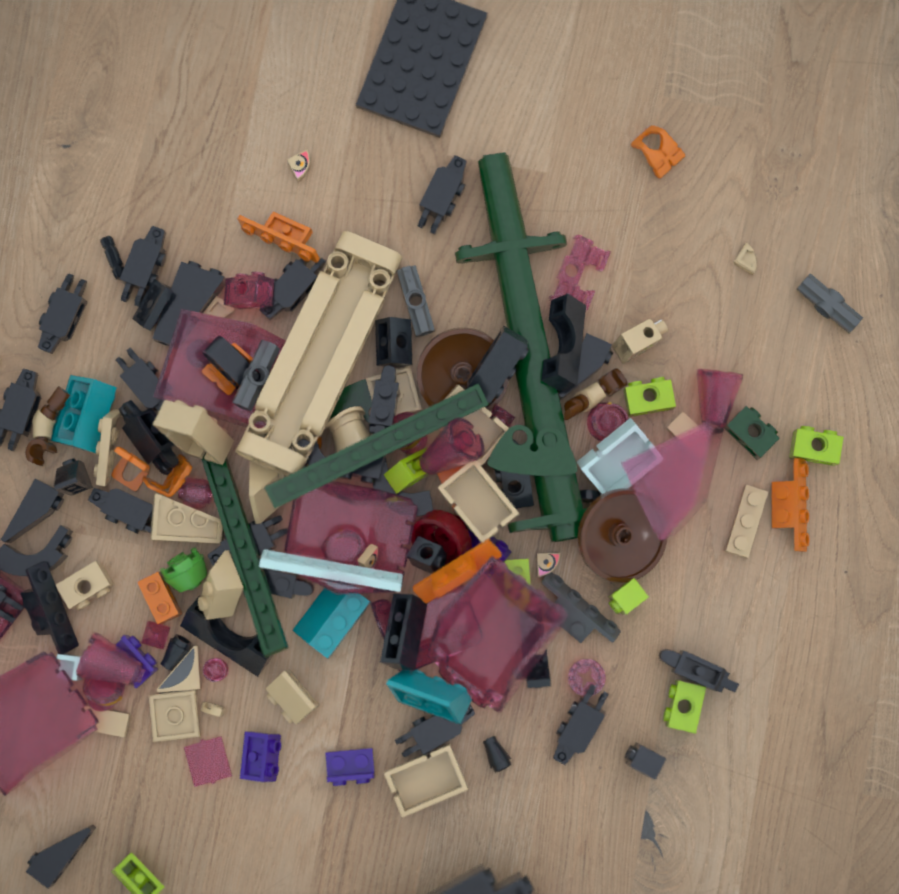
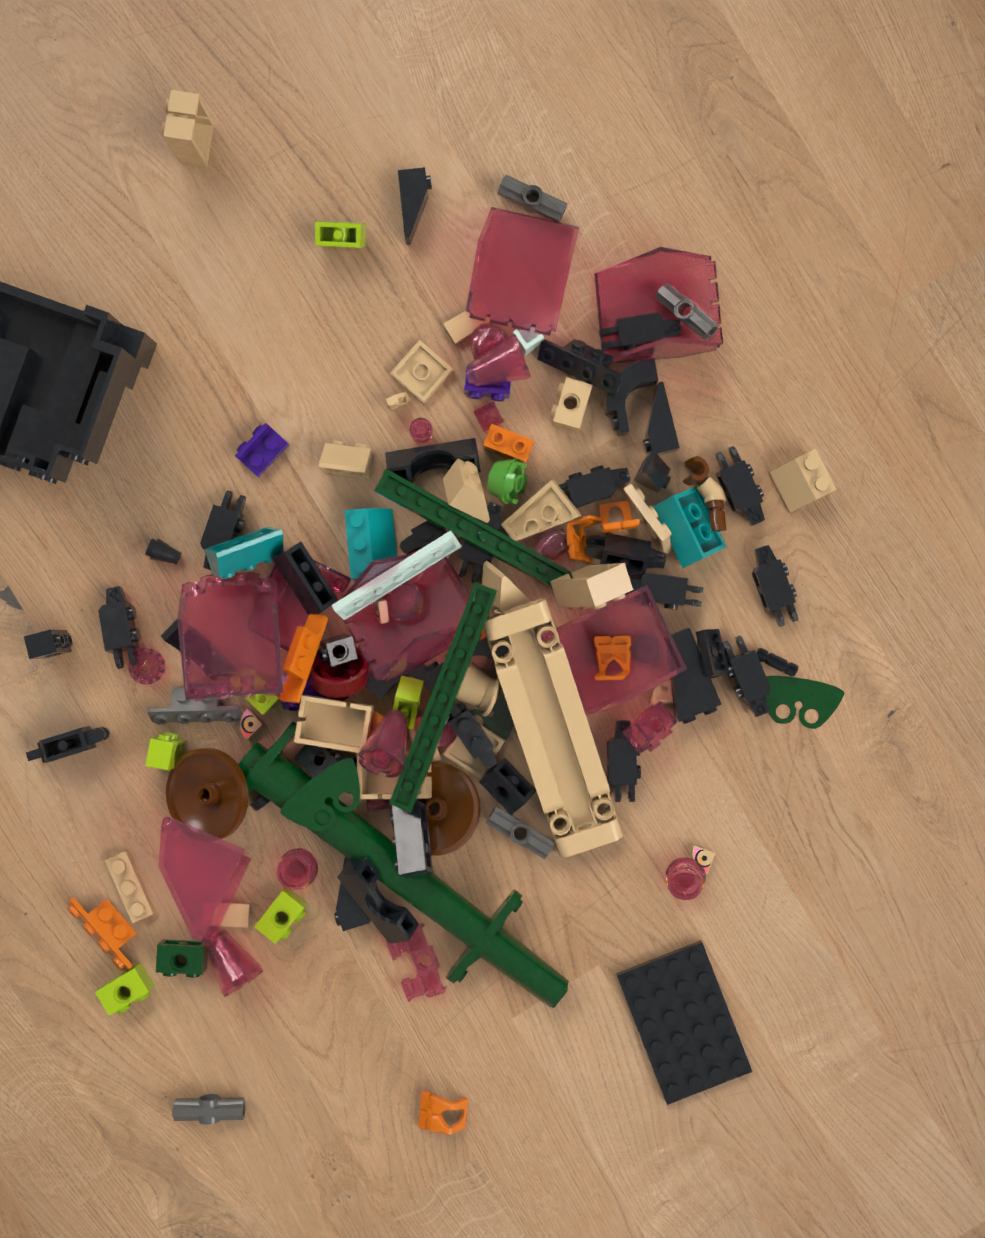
camera: 130 degrees right, 5 degrees up
tile [157,646,201,692] -> none
black cone [160,634,191,671] -> none
clear pink piece [184,736,232,787] -> none
black beam [202,335,261,390] -> none
dark grey piece [232,340,280,412] -> none
orange bracket [237,211,320,263] -> none
dark purple bracket [240,731,281,782] -> none
tan piece [384,743,468,818] -> none
black hinge [418,155,467,234] -> none
reddish brown piece [564,368,628,420] -> none
light aqua piece [577,418,664,494] -> none
tan torso [612,319,668,365] -> none
lime brick [663,680,706,734] -> none
tan tile [734,243,757,275] -> none
none -> clear pink piece [665,858,706,900]
none -> dark green piece [766,676,844,729]

